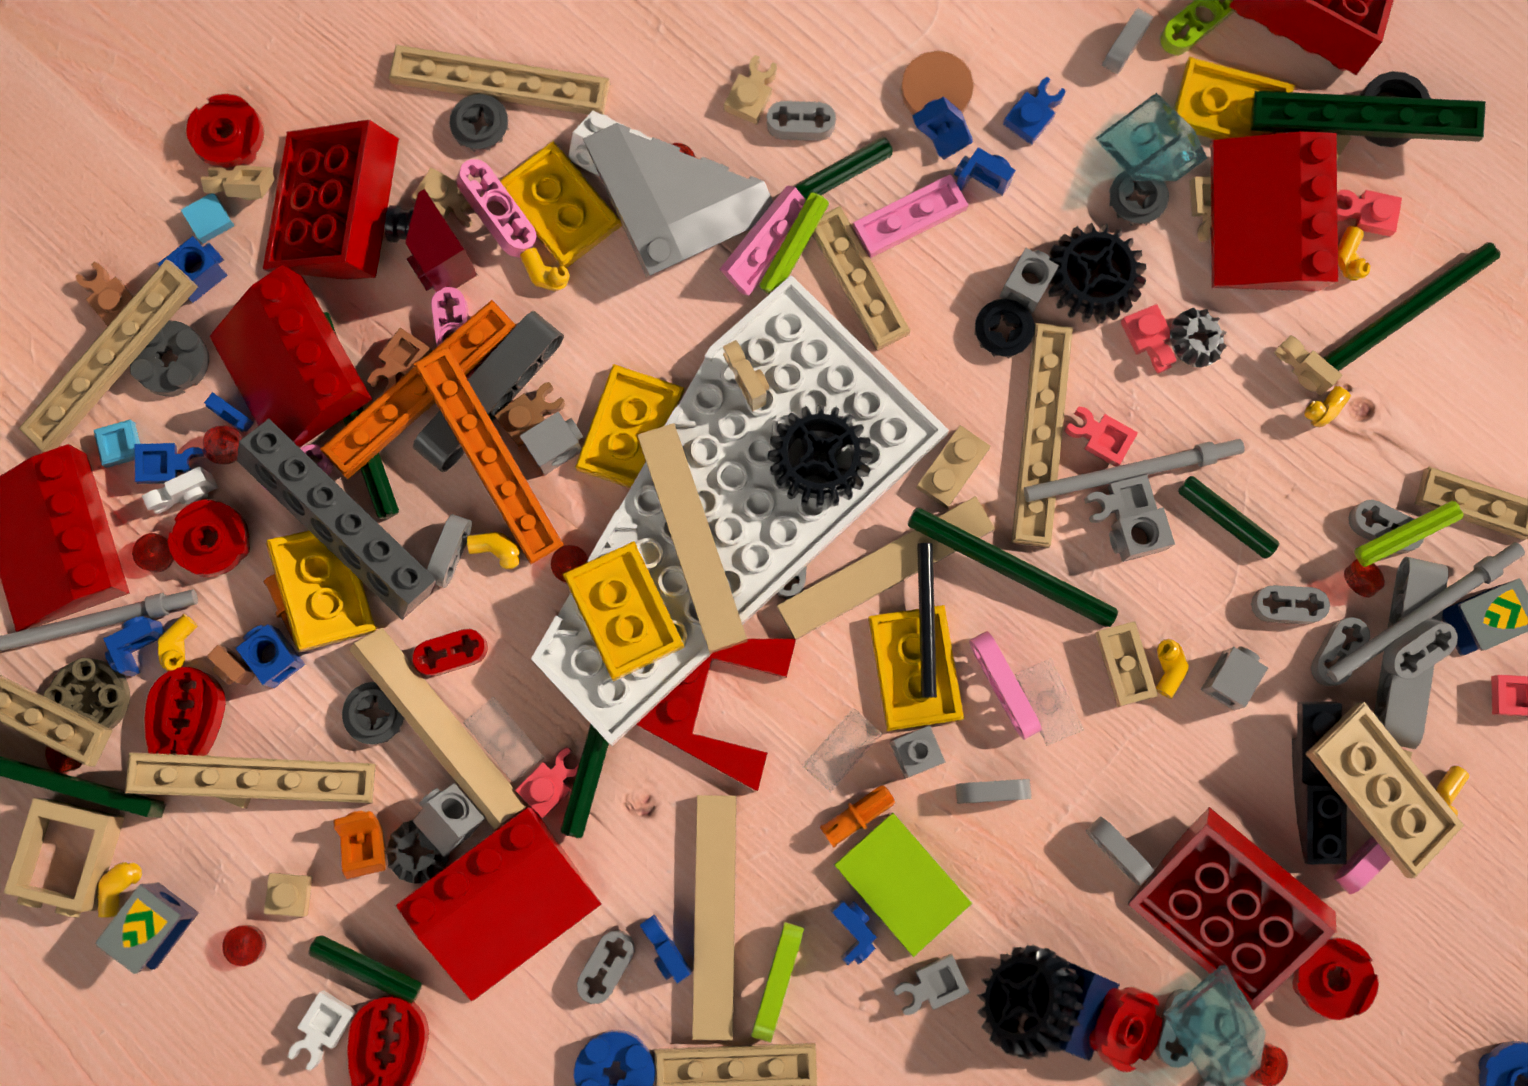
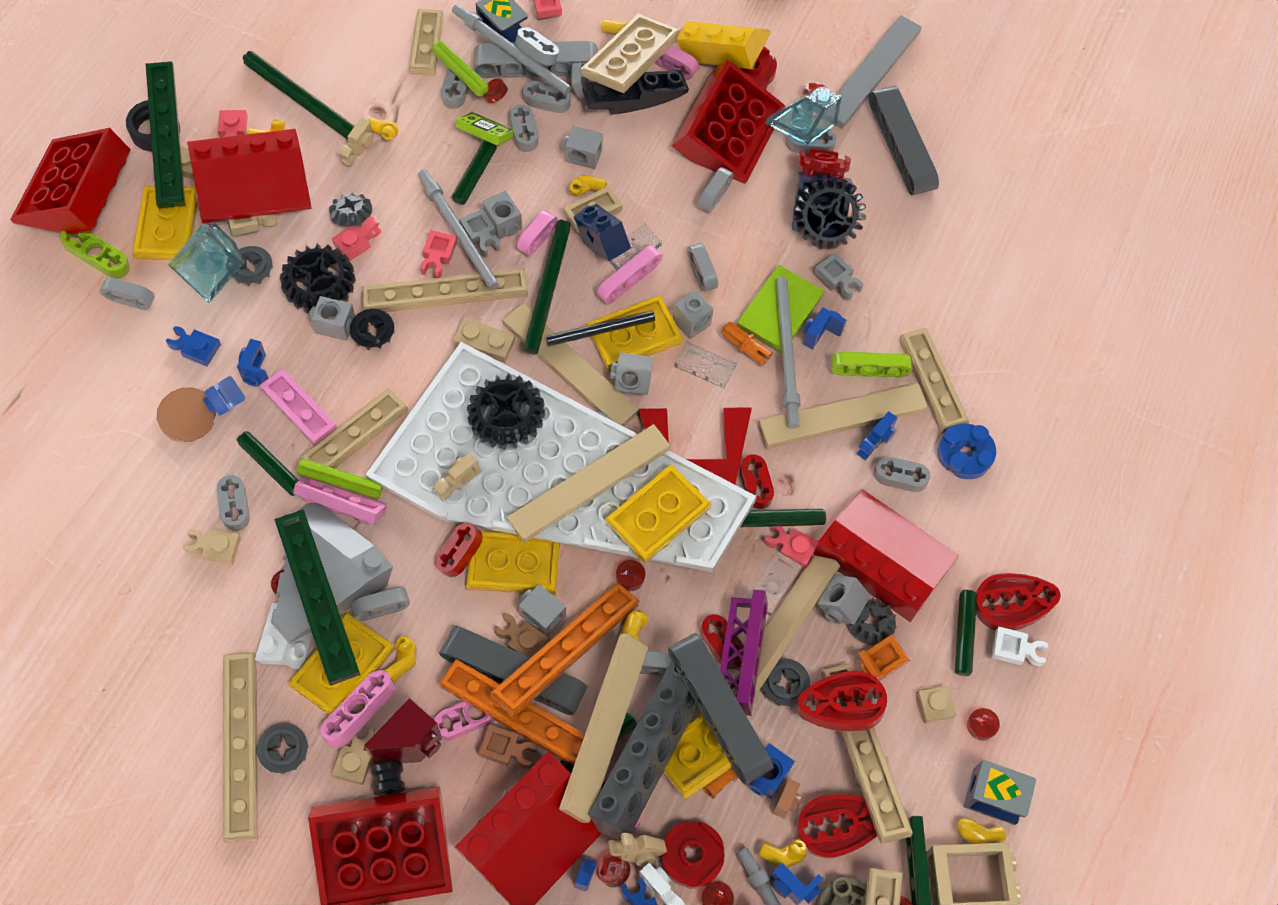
camera: 110 degrees left, 15 degrees down
none -> dark green tile [274,509,360,686]
none -> light grey beam [351,587,410,621]
none -> red beam [436,522,483,577]
none -> lime tile [456,112,514,146]
none -> bright pink beam [517,210,558,256]
none -> tan tile [559,634,648,823]
none -> light grey tile [571,62,588,100]
none -> dark blue brick [574,204,631,261]
none -> tan plate [609,833,667,866]
none -> light grey brick [610,352,653,395]
none -> dark grey beam [668,633,774,785]
none -> yellow slope [676,21,771,69]
none -> magenta fence [720,589,768,716]
none -> red beam [740,454,774,509]
none -> light grey bar [776,277,800,428]
none -> red piece [797,671,887,731]

